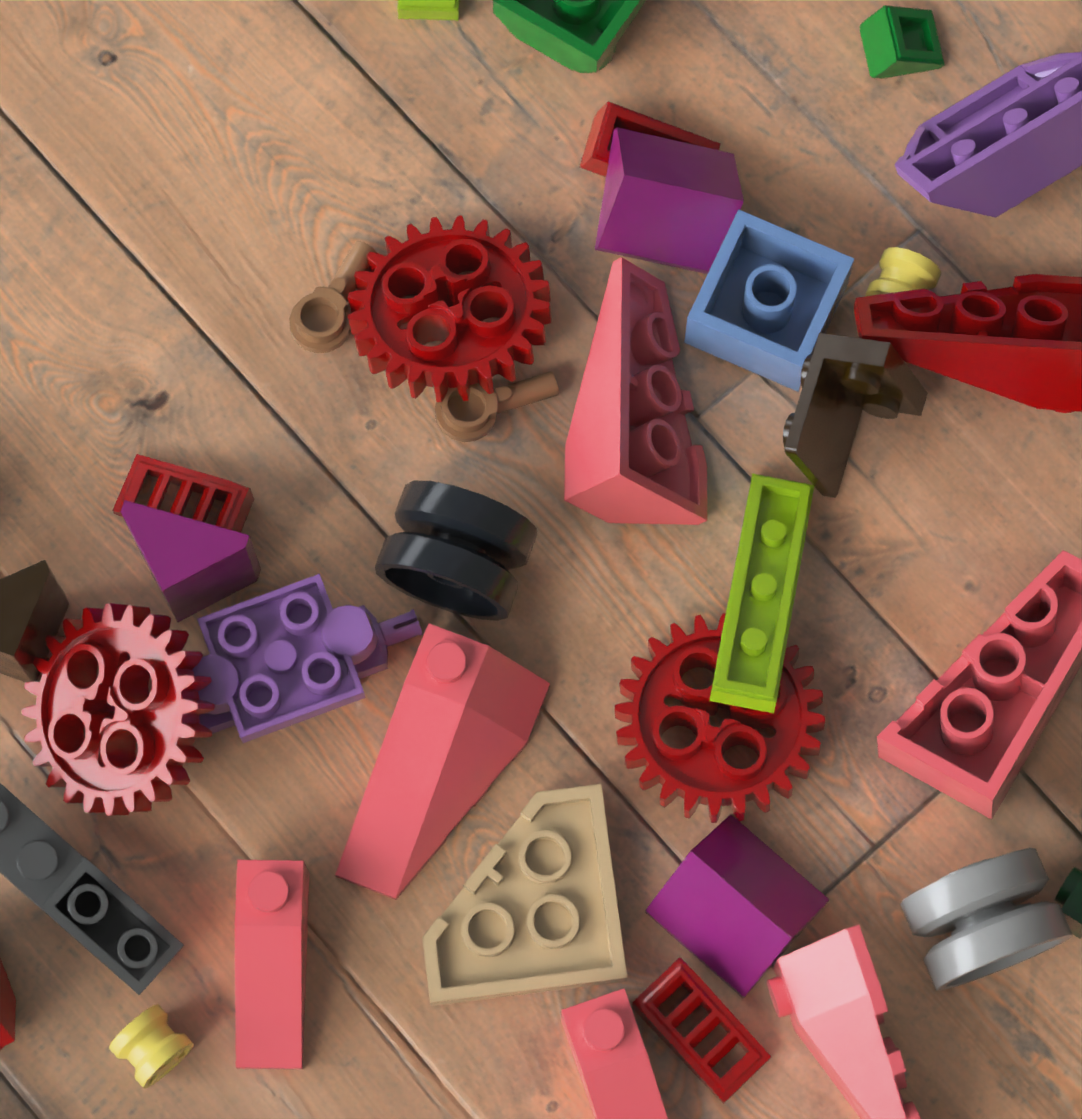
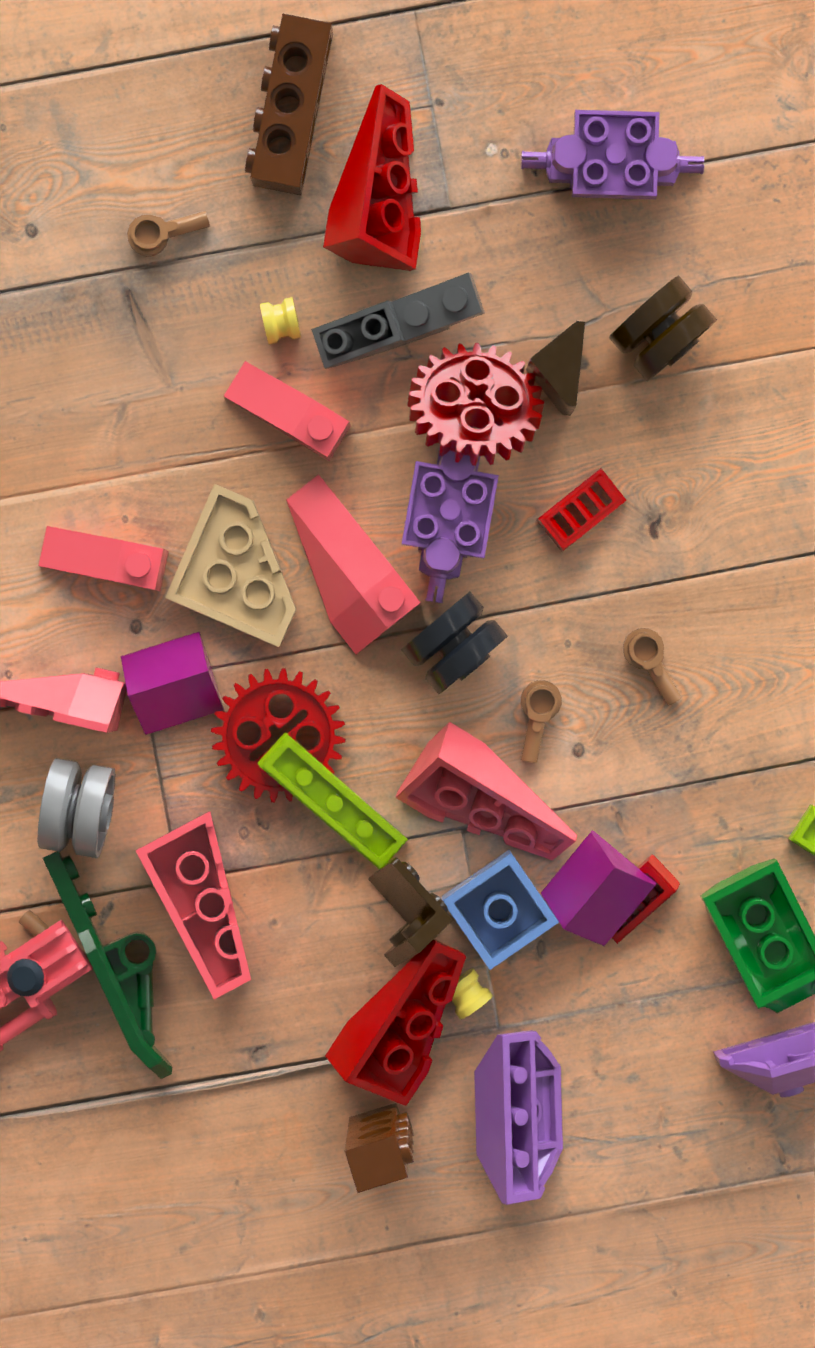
camera: 115 degrees right, 15 degrees up
magenta slope [121,500,261,622] -> none
red gear [348,216,552,403] -> none
red slope [632,957,771,1104] -> none
green slope [860,5,945,78] -> none

